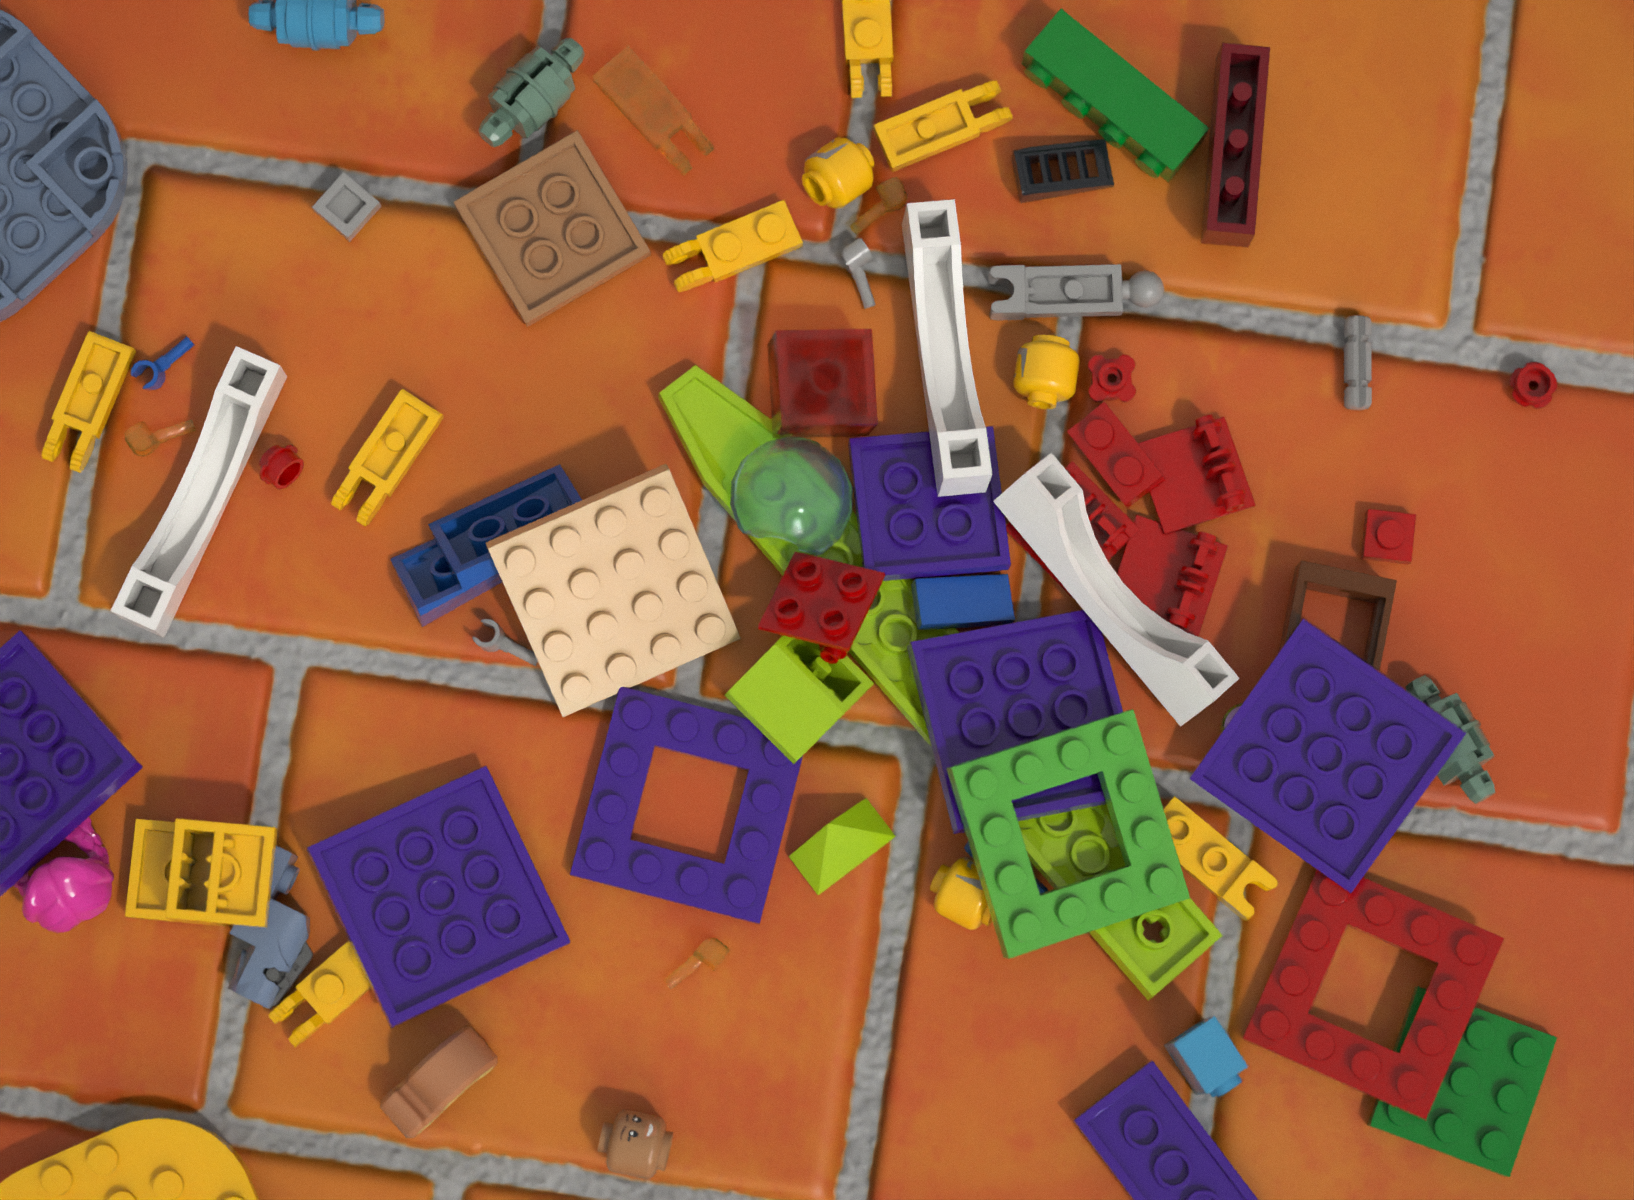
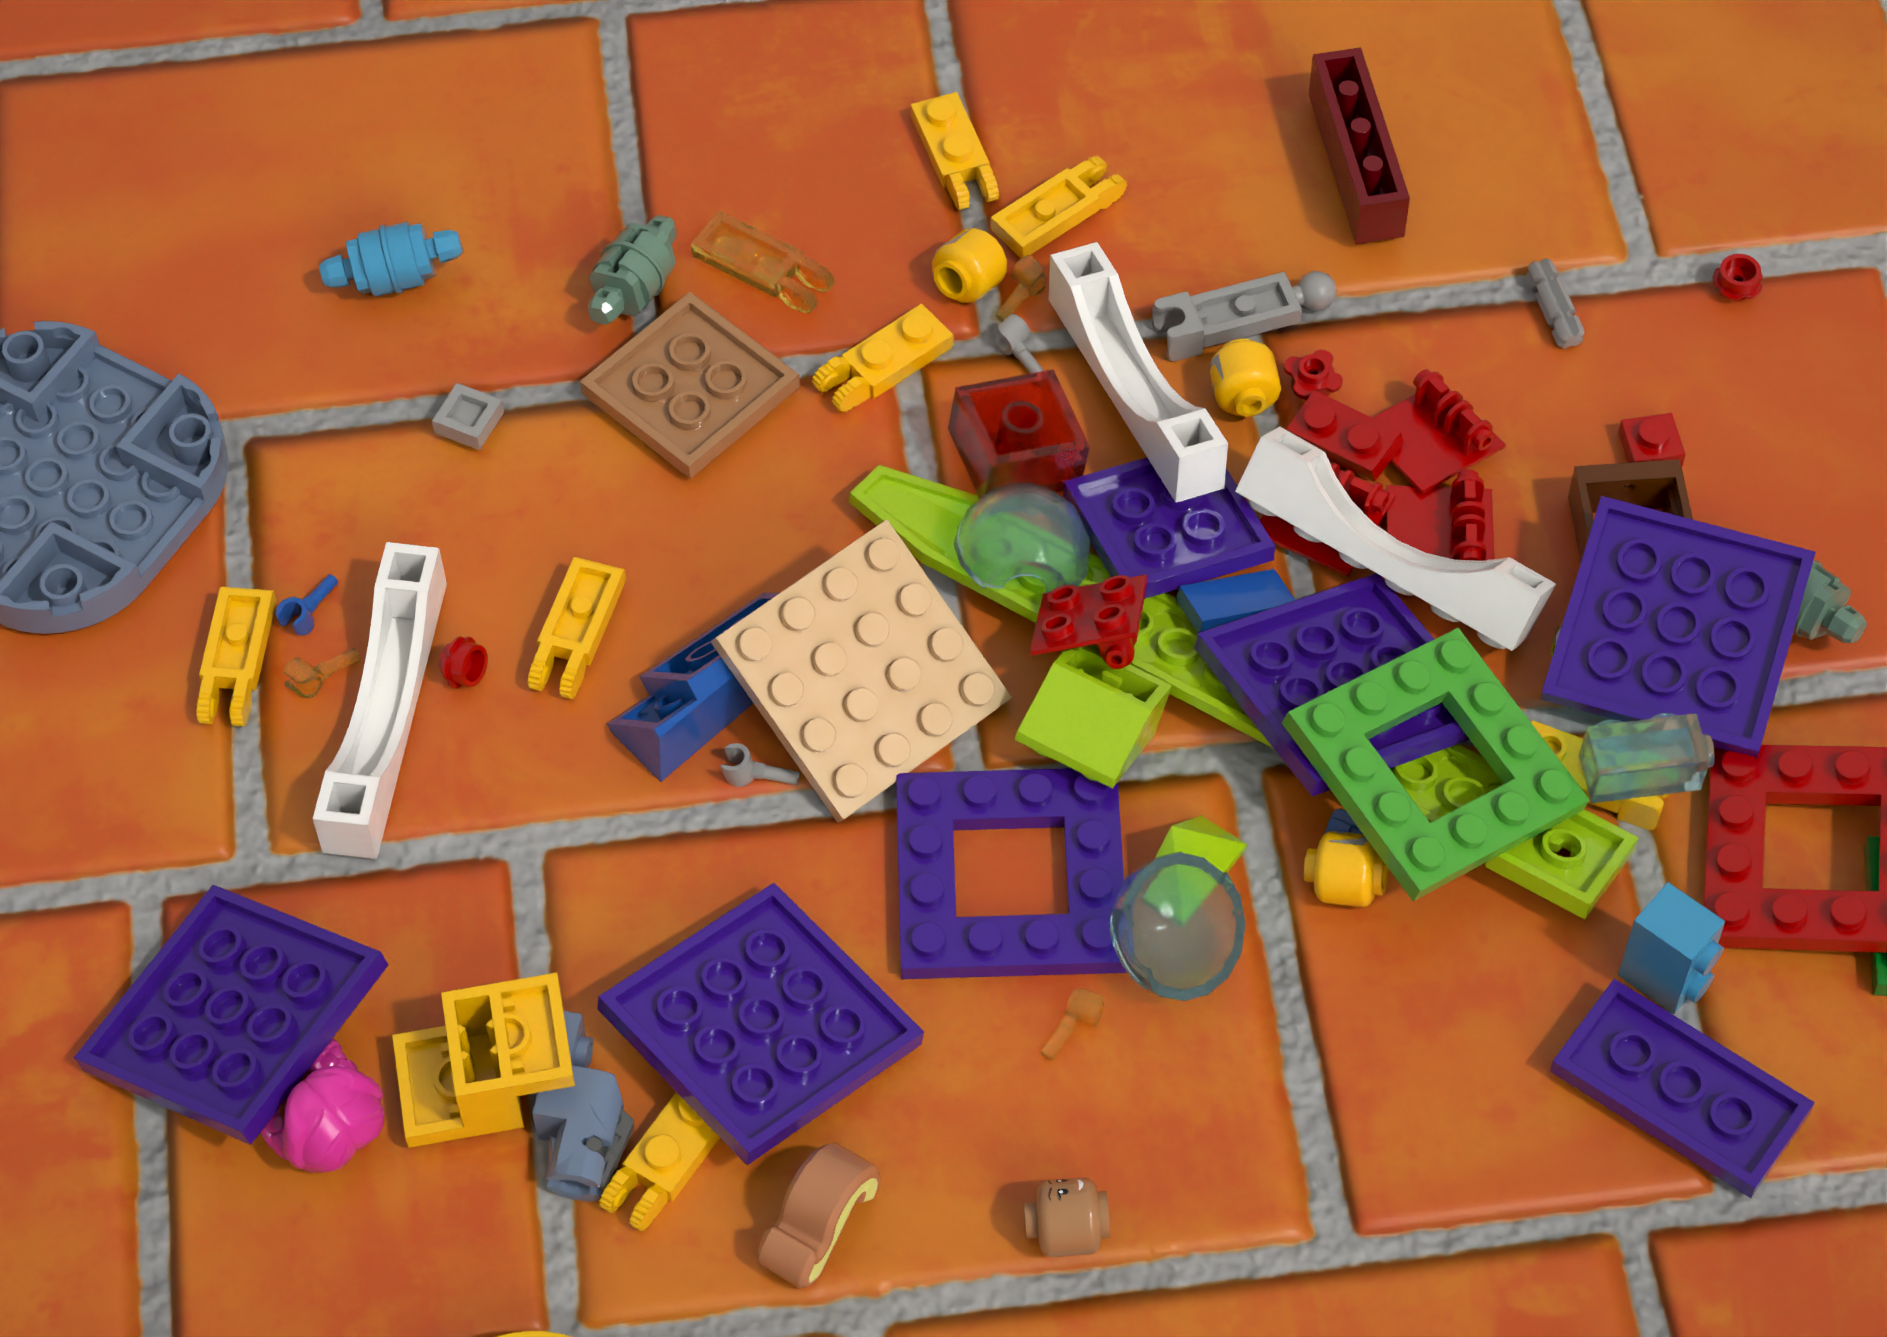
camera: 10 degrees left, 25 degrees down
black slope [1011,139,1114,203] -> none
green brick [1022,9,1209,182] -> none
none -> clear light blue cylinder [1109,851,1246,1001]
none -> clear light blue brick [1579,713,1715,803]

